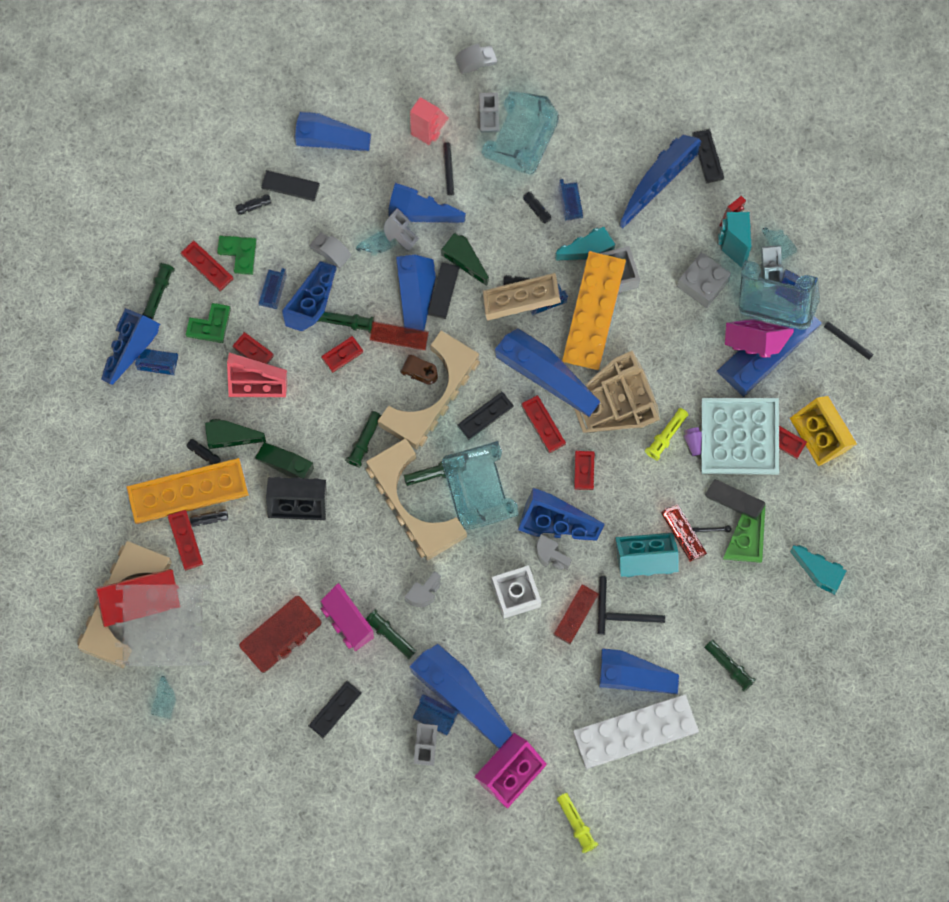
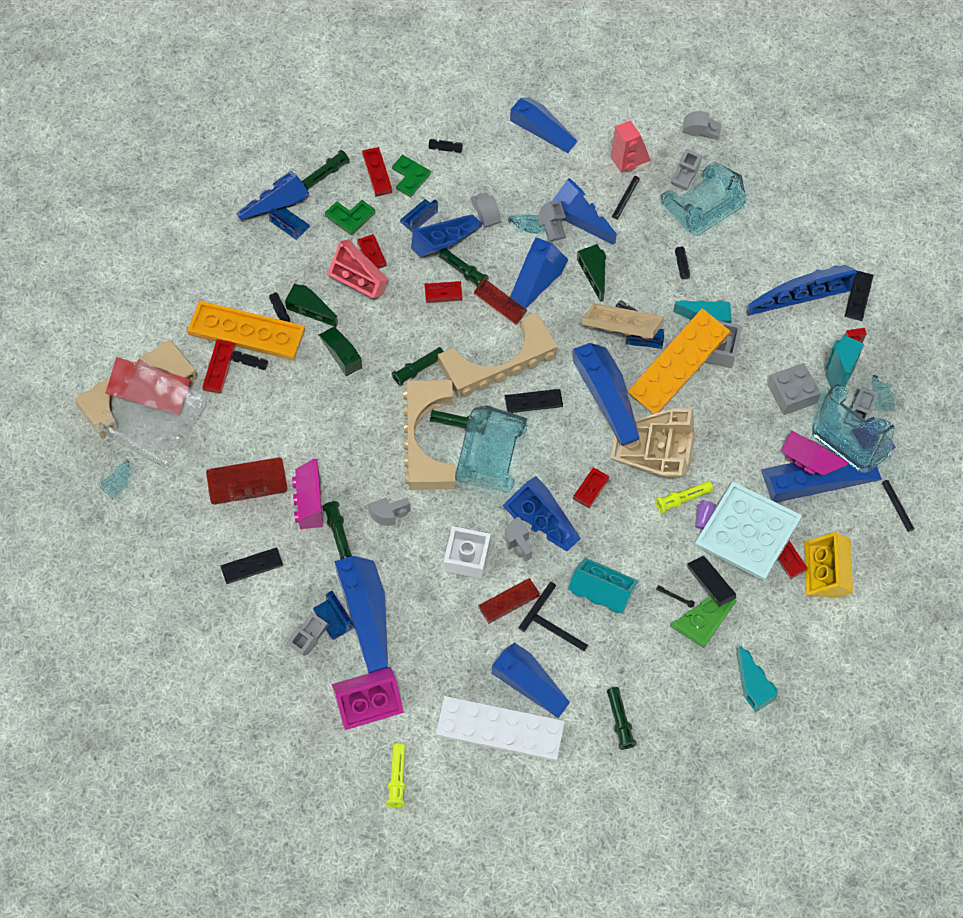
camera: 30 degrees right, 10 degrees down
black tile [261,170,320,201] -> none
black slope [266,477,327,521] -> none
reddish brown piece [400,354,438,385] -> none
black tile [428,262,460,319] -> none
red plate [521,395,566,453] -> none
clear blue panel [559,179,583,221] -> none
clear red plate [661,505,707,562] -> none

